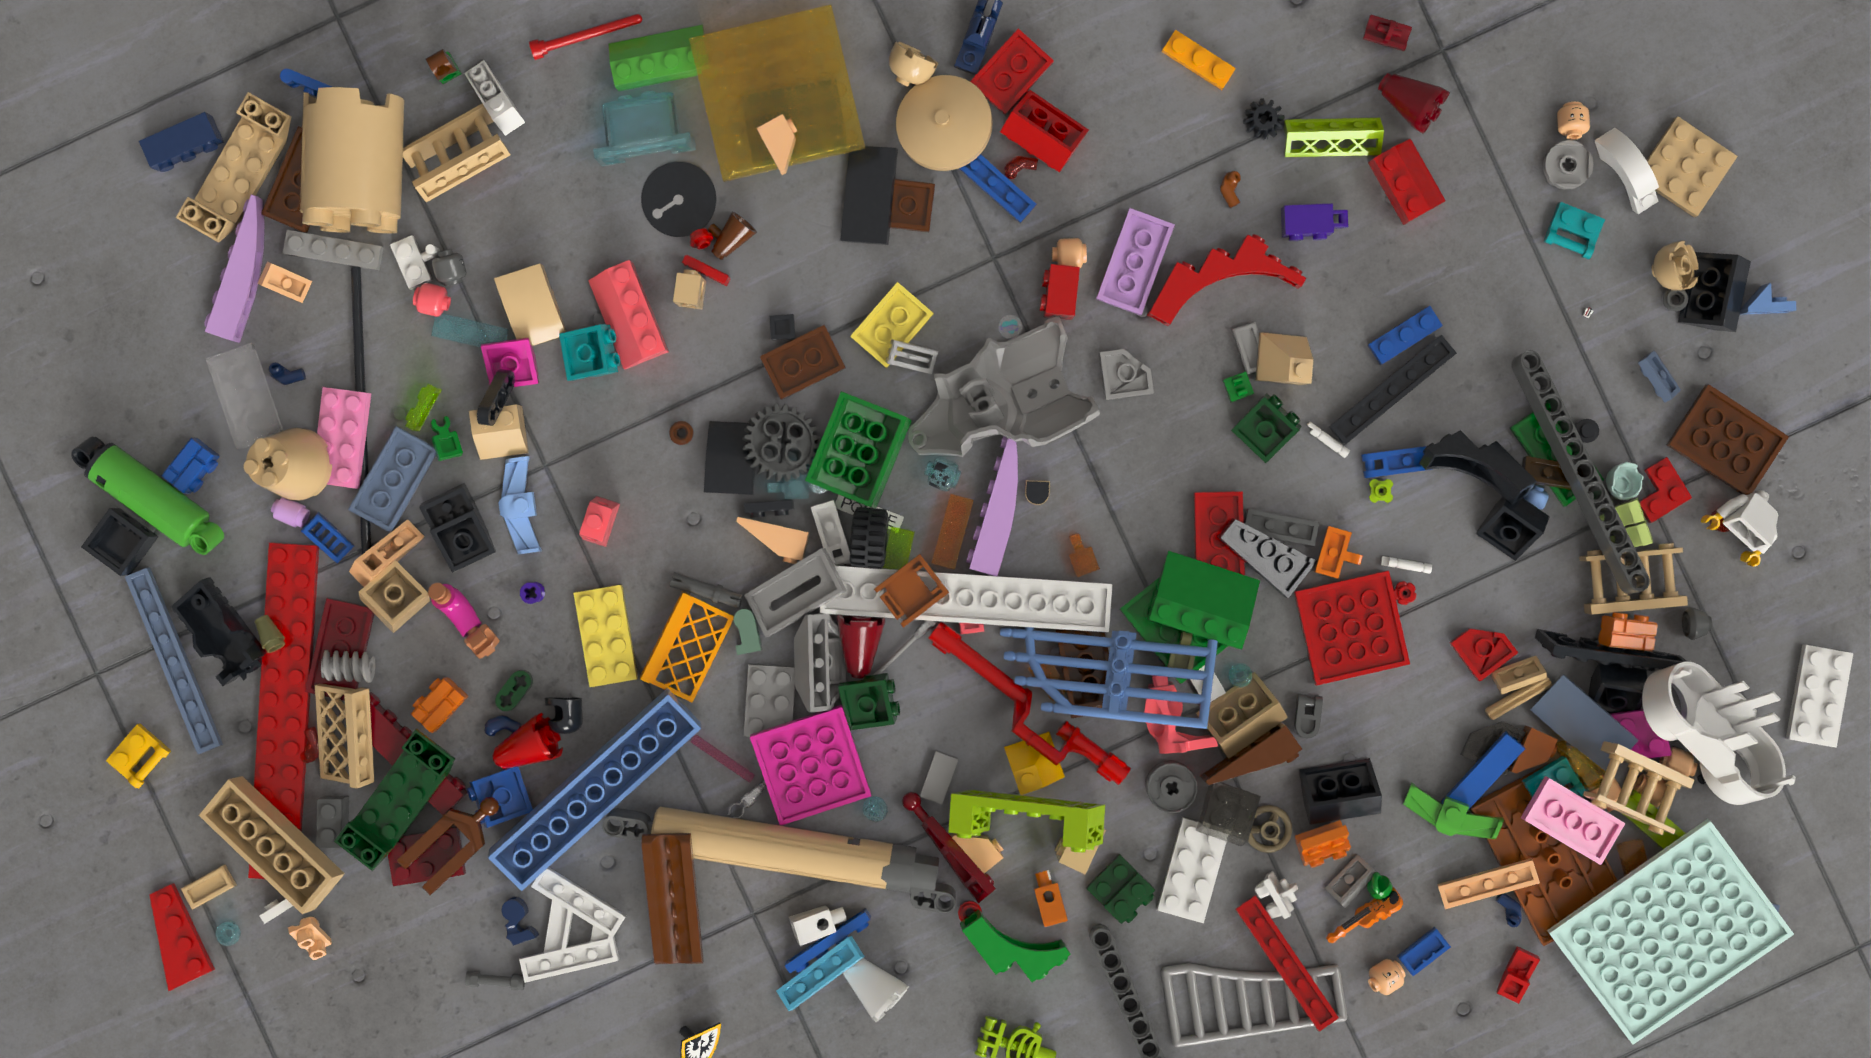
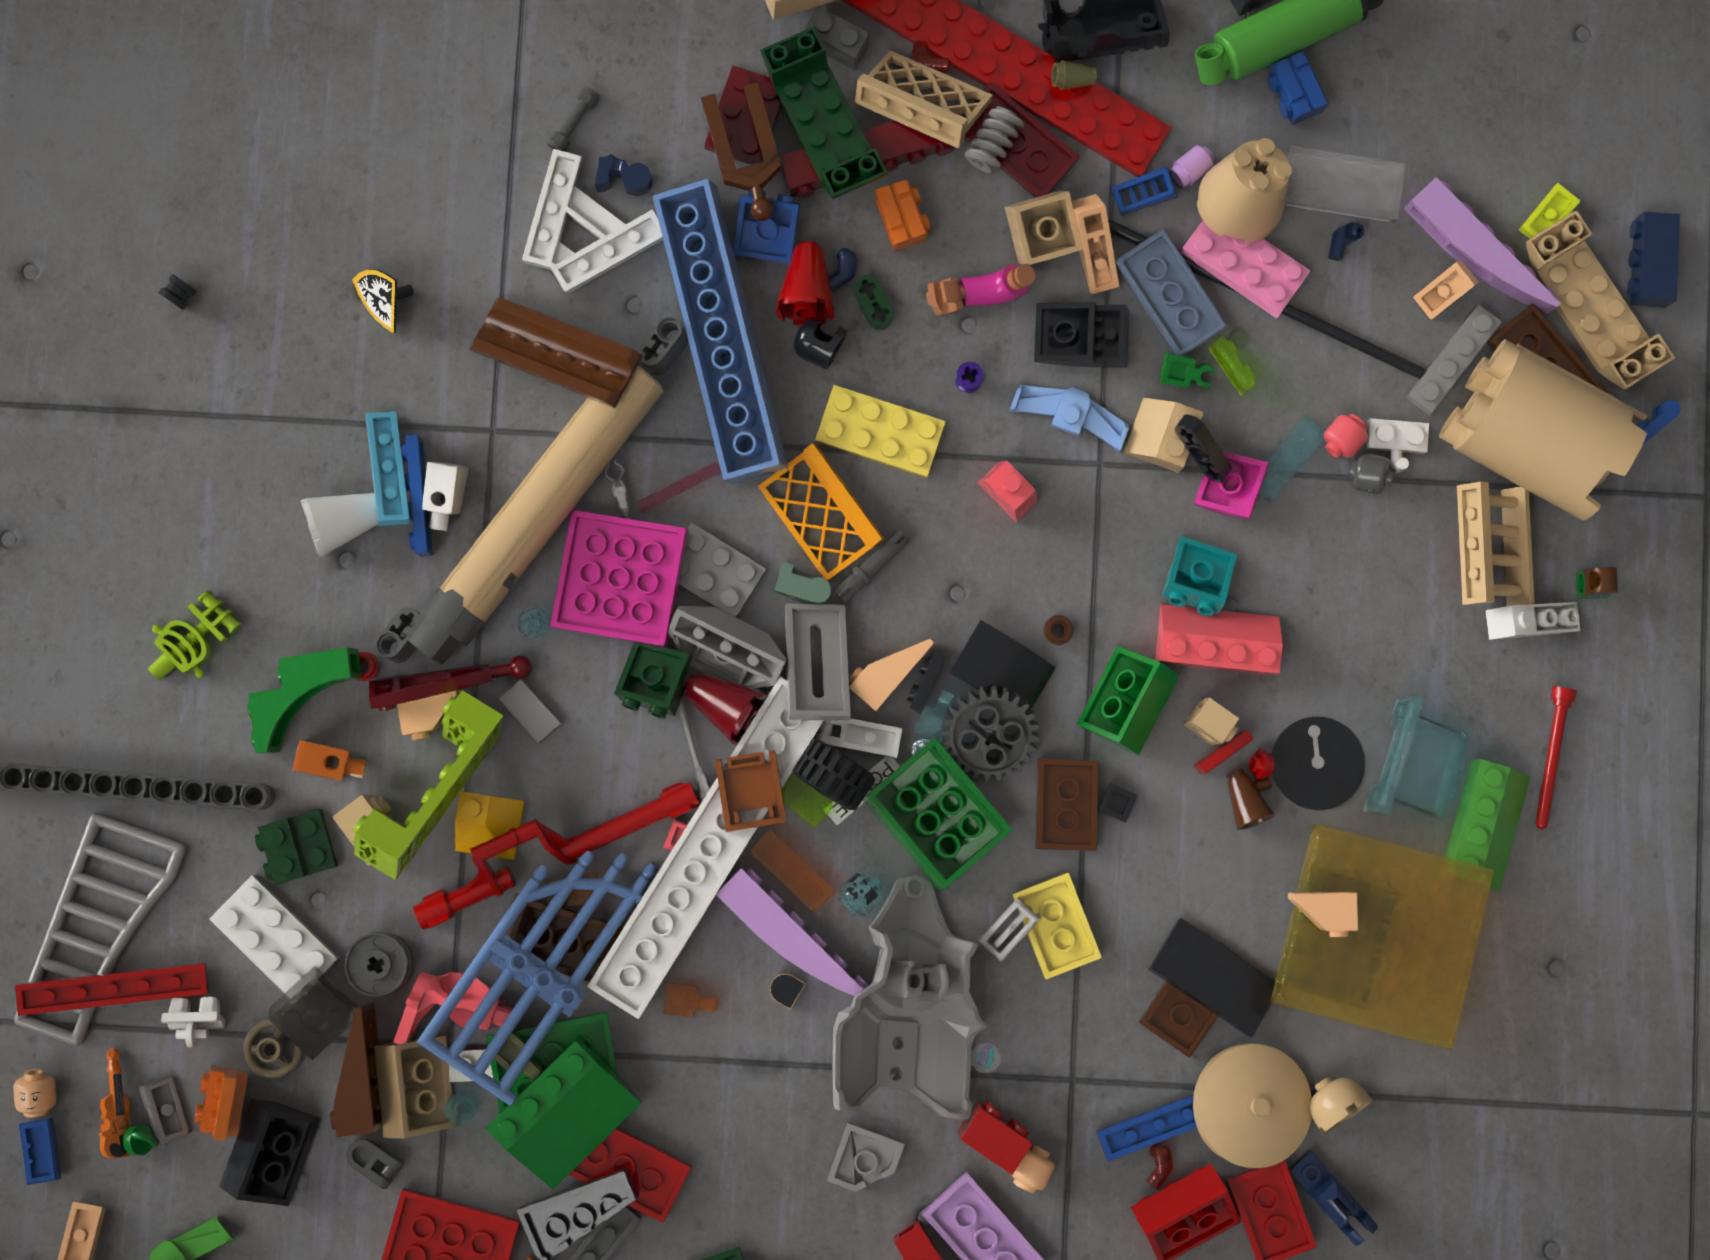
camera: 110 degrees right, 5 degrees down
tan slope [494,264,566,346] -> none
none -> green slope [1077,646,1179,755]
none -> neon yellow plate [1518,183,1580,239]

